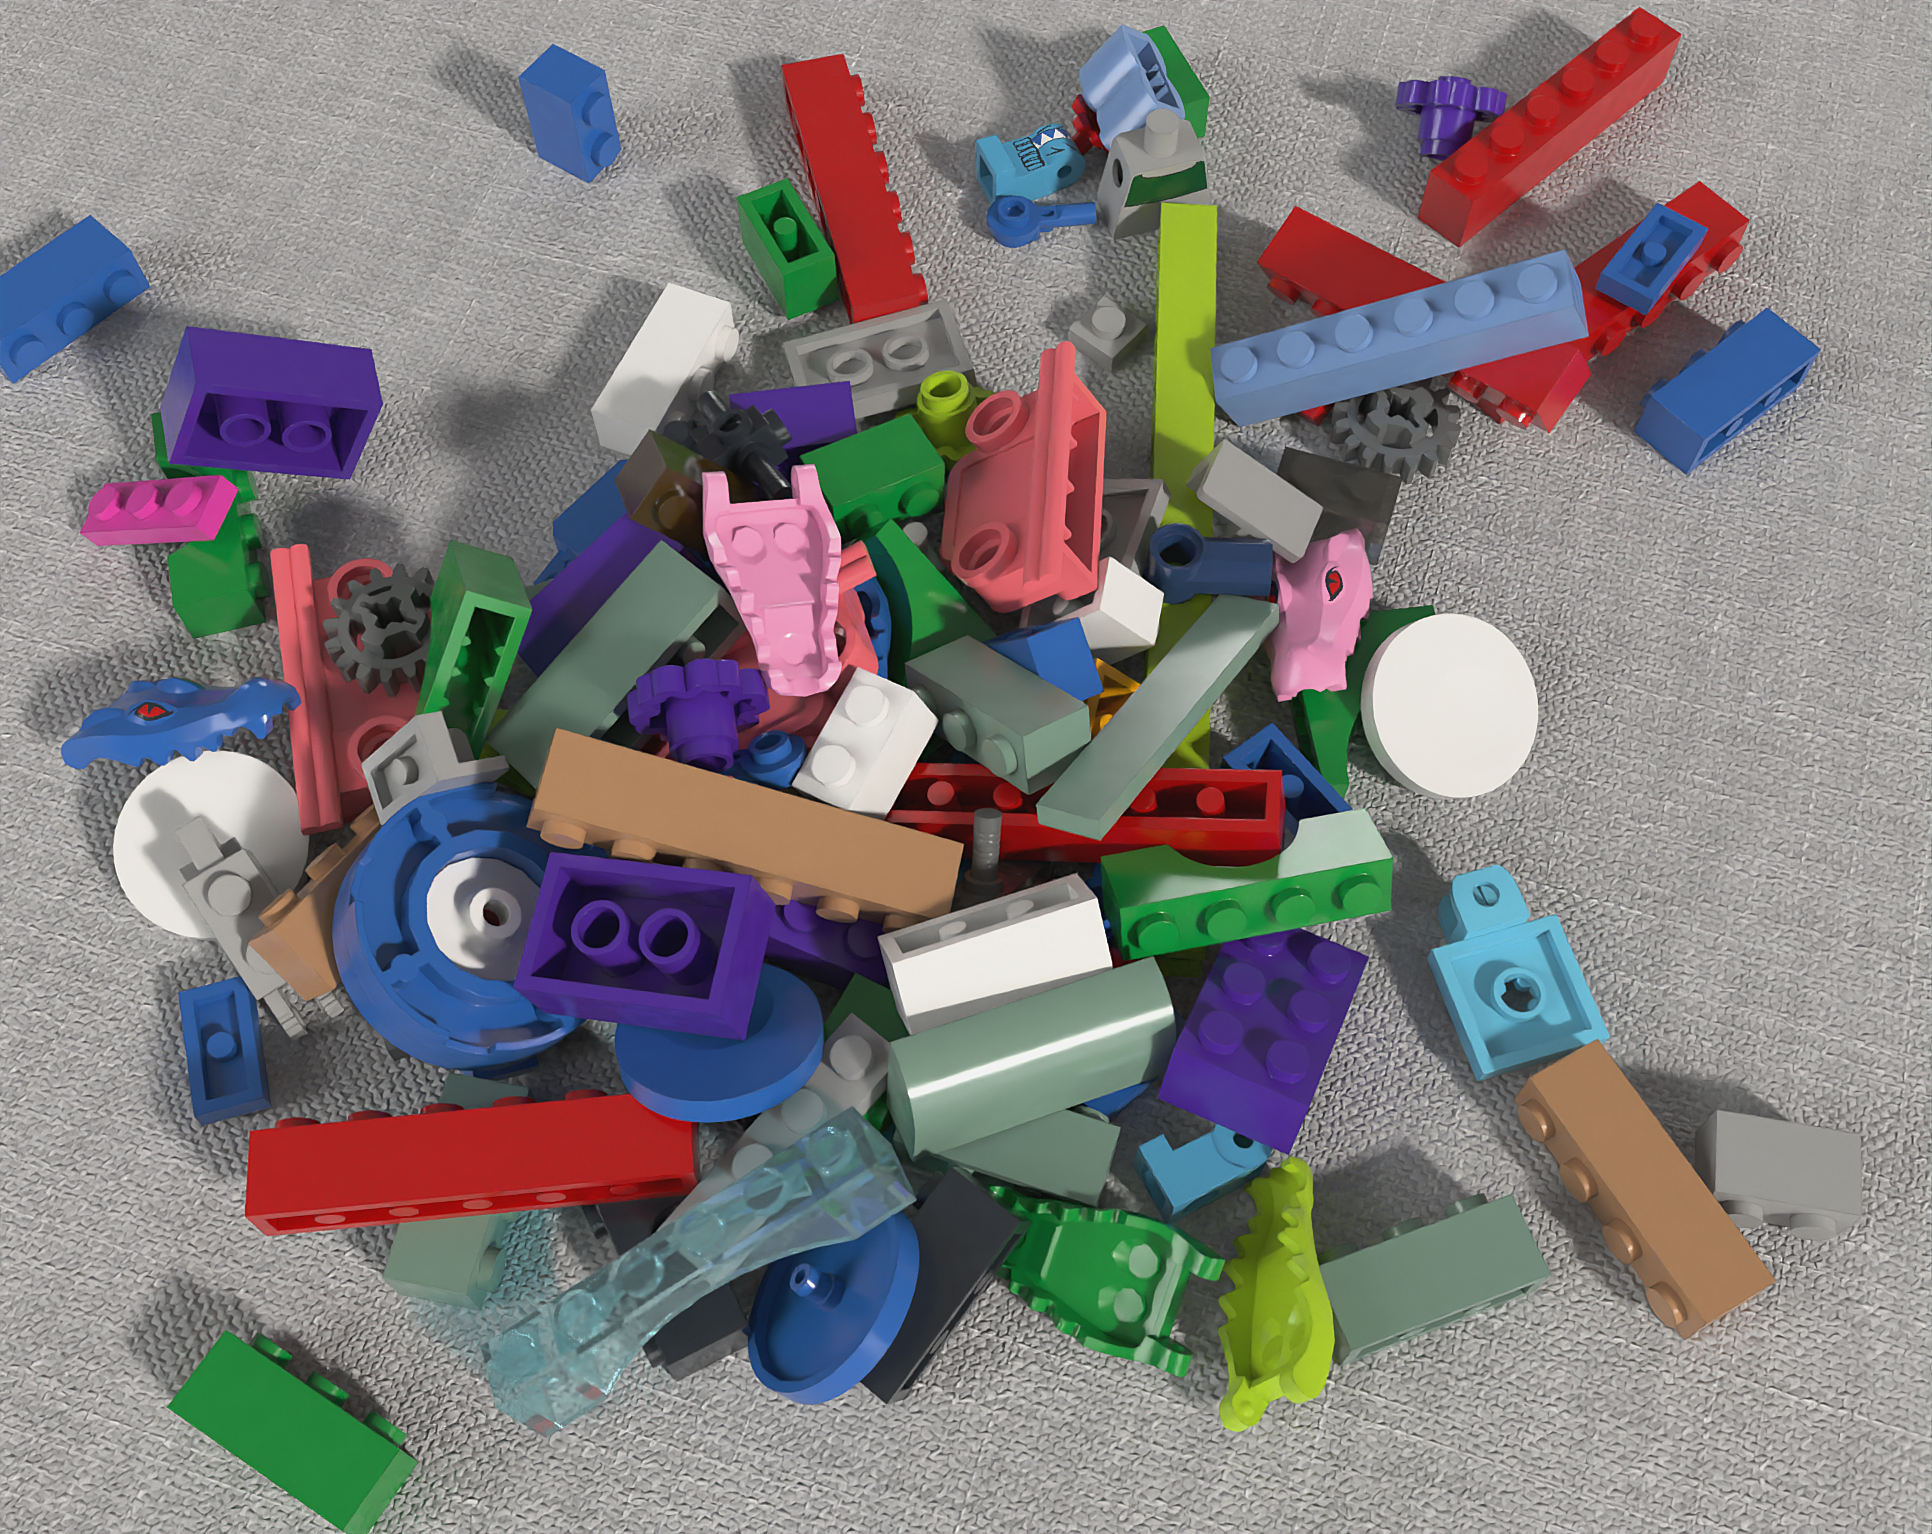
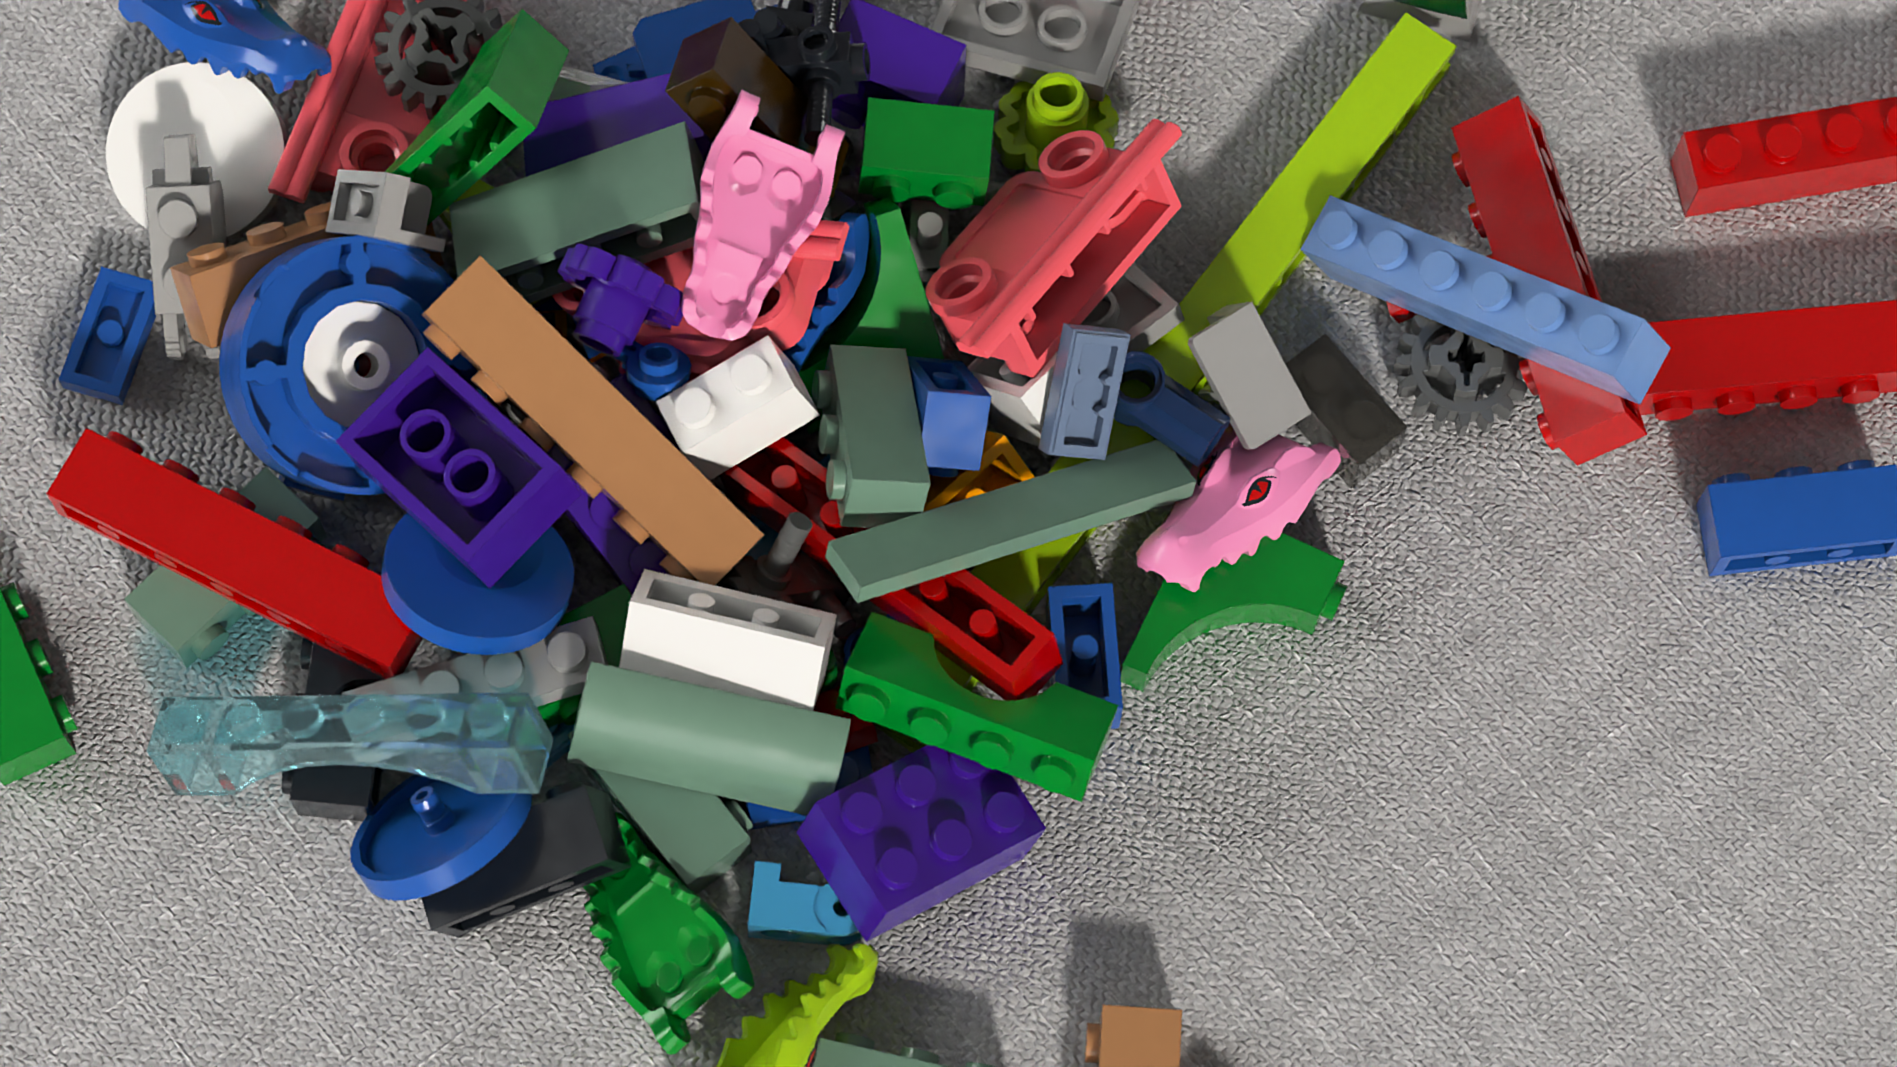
camera: 30 degrees right, 10 degrees up
light grey plate [1068,296,1148,372] -> none
white piece [1361,613,1538,800] -> none
dark purple plant [1395,76,1507,160] -> none
medium azure plate [1427,865,1610,1082] -> none
blue plate [1595,203,1708,315] -> none
none -> sand blue plate [1038,323,1130,460]

